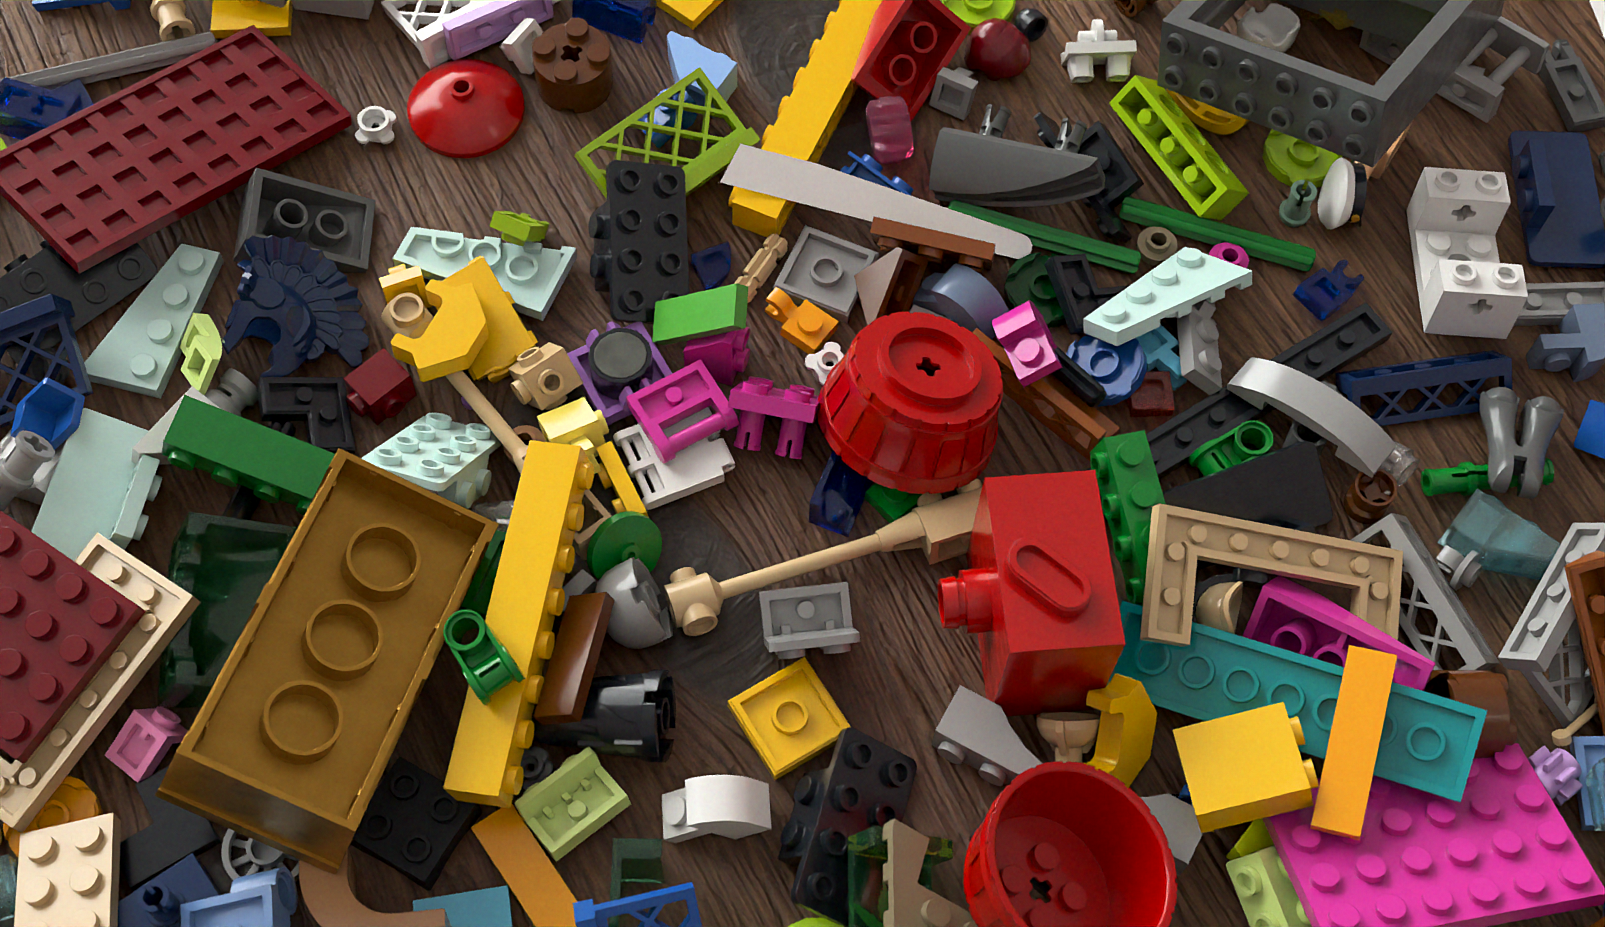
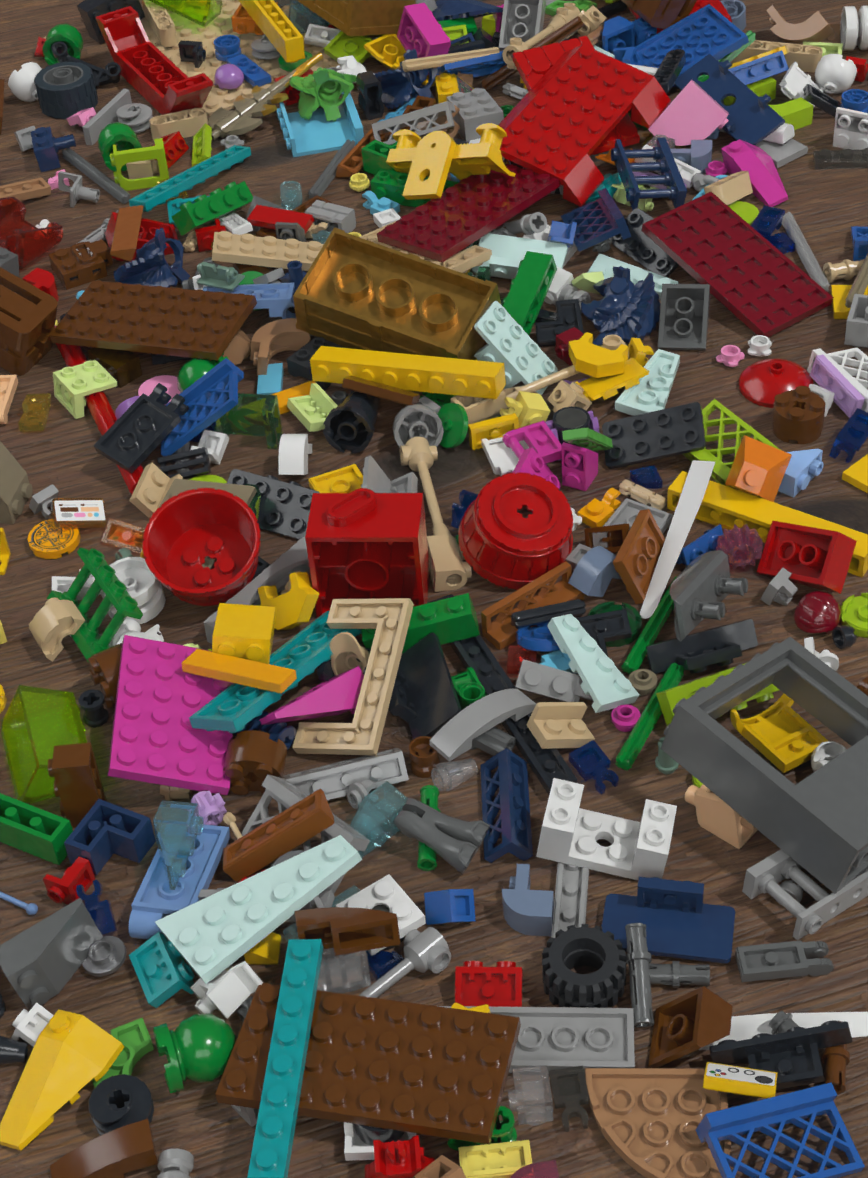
camera: 105 degrees right, 20 degrees down
green piece [443,610,525,705] -> none
lime plate [489,211,550,246] -> none
dark pink brick [992,300,1062,387] -> none
white piece [1318,158,1367,230] -> none
none -> tan bracket [527,702,595,749]
none -> bright pink plate [716,345,745,367]
none -> orange slope [725,435,792,502]

